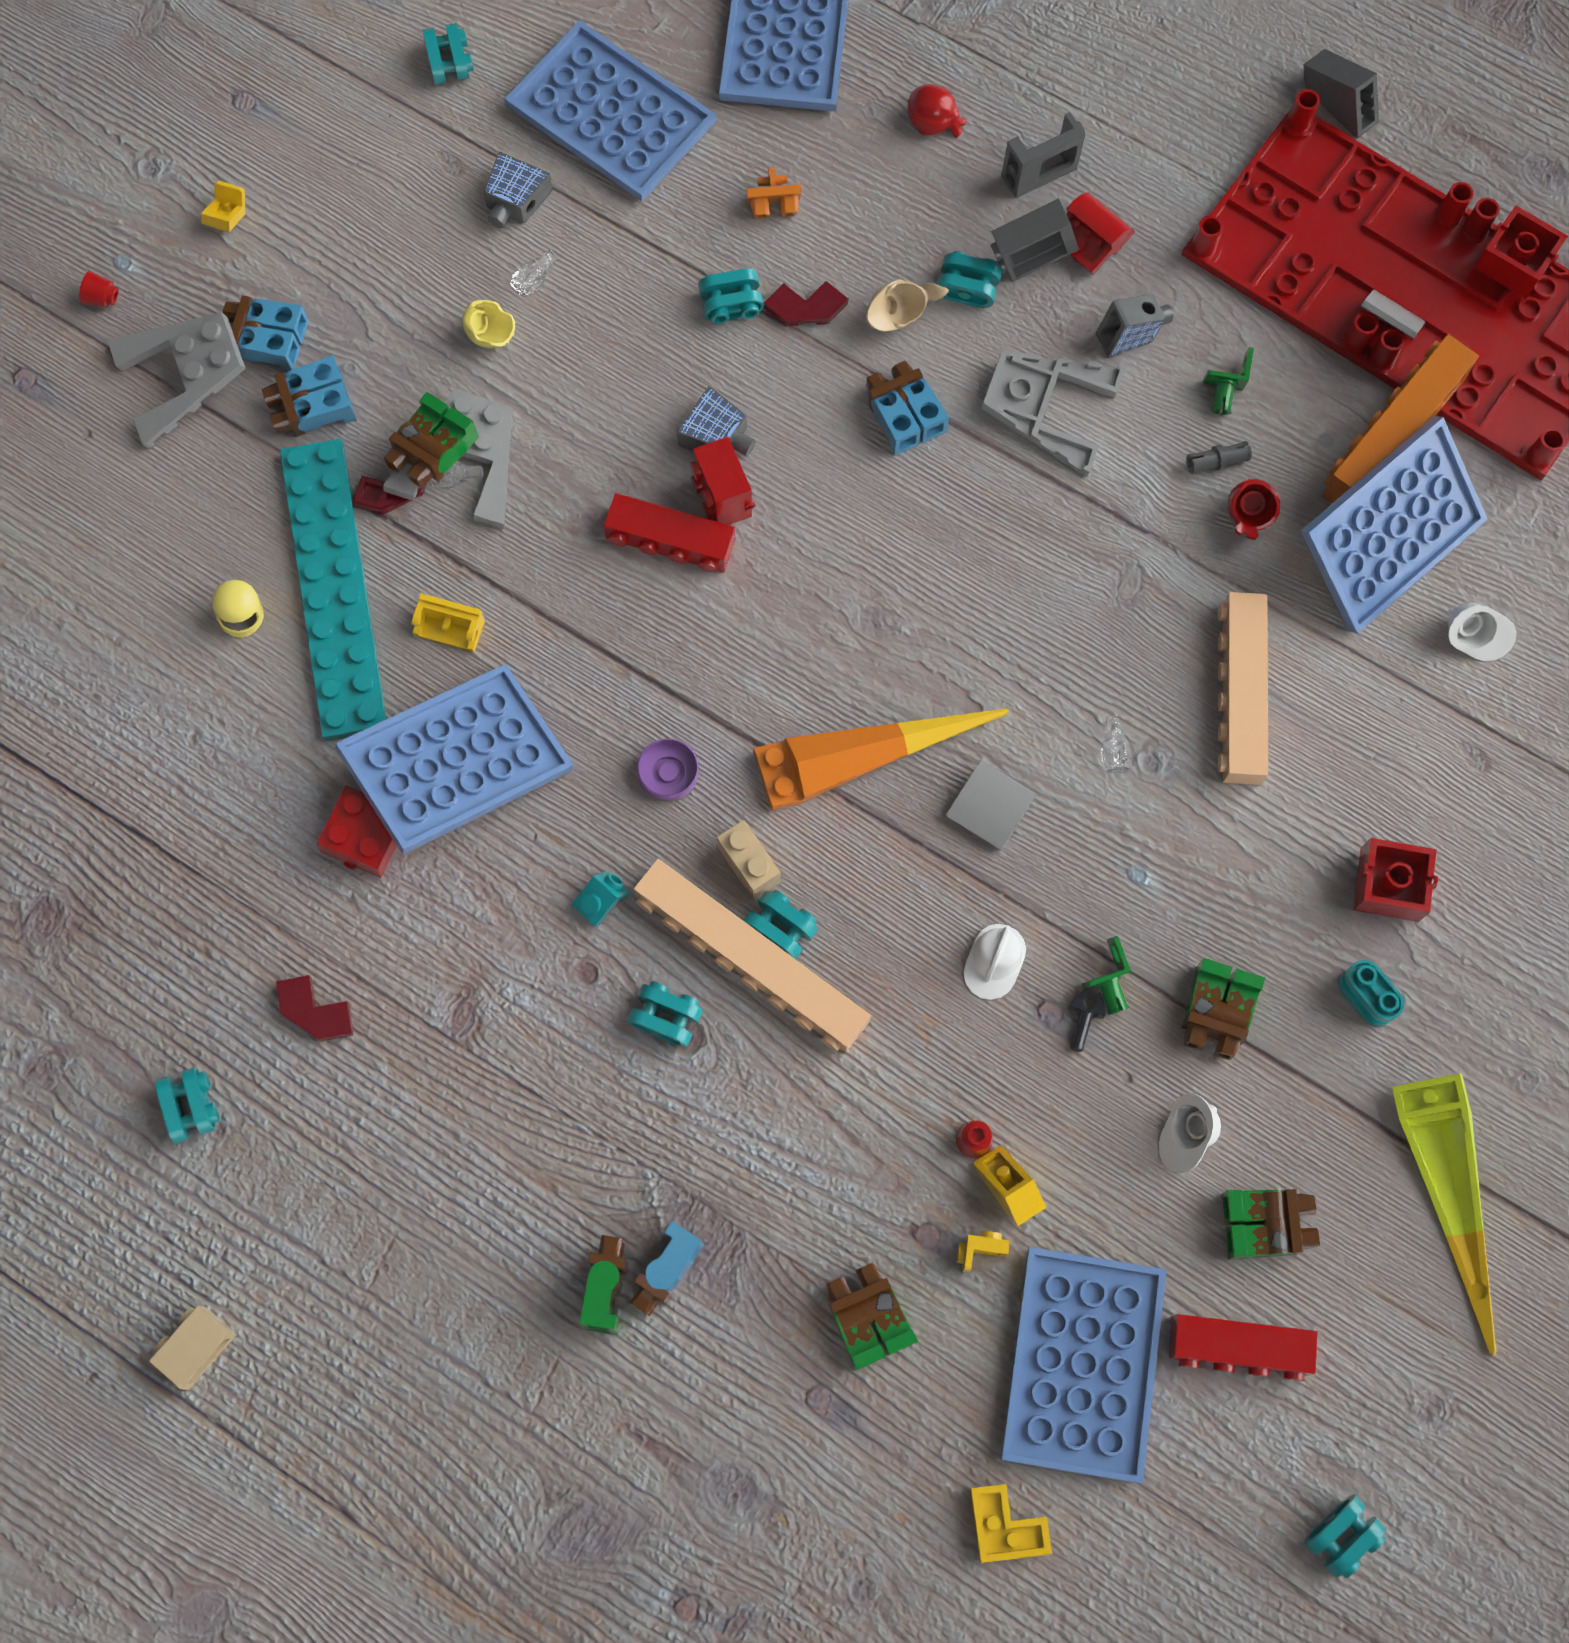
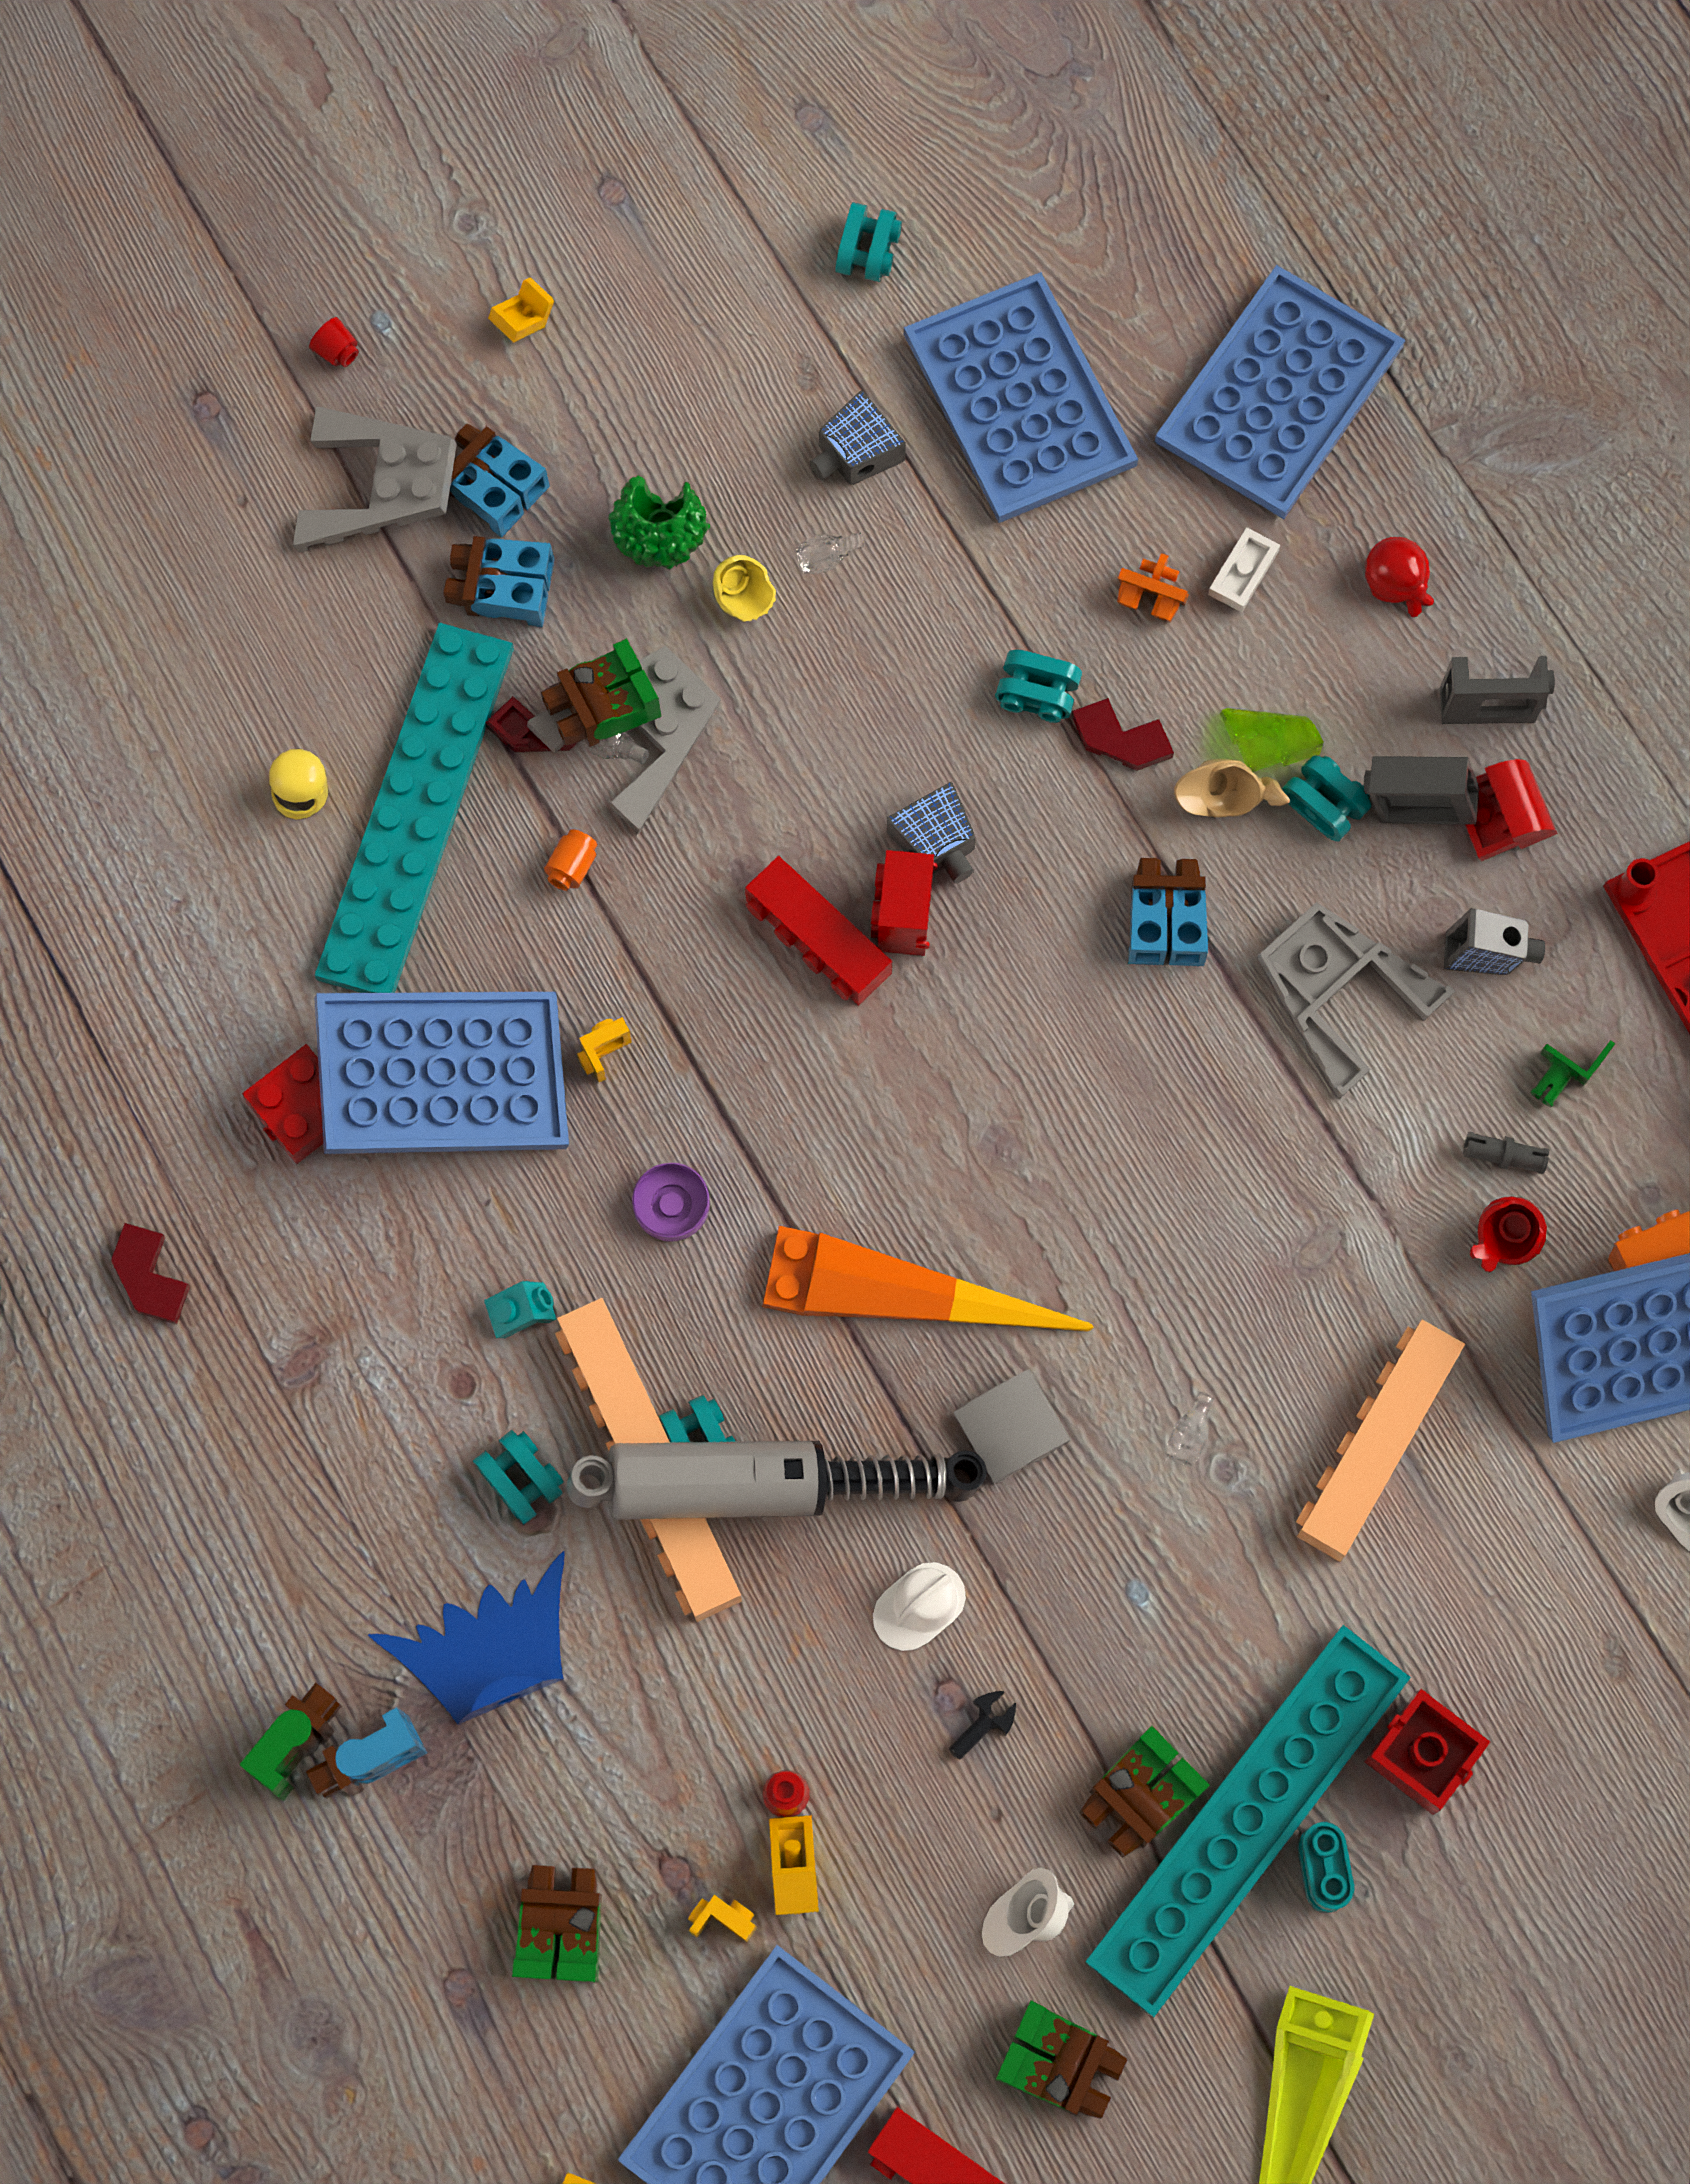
camera: 30 degrees right, 0 degrees up
yellow hinge [411,593,485,653] -> none
tan piece [717,820,781,900] -> none
green bracket [1082,936,1131,1015] -> none
none -> blue piece [368,1551,565,1725]
none -> orange brick [544,829,597,891]
none -> light grey piece [566,1441,987,1520]
none -> yellow bracket [577,1017,632,1083]
none -> green hair [608,475,710,570]
none -> teal plate [1085,1625,1411,2018]
none -> white plate [1208,527,1280,612]
none -> clear neon green slope [1220,708,1324,772]

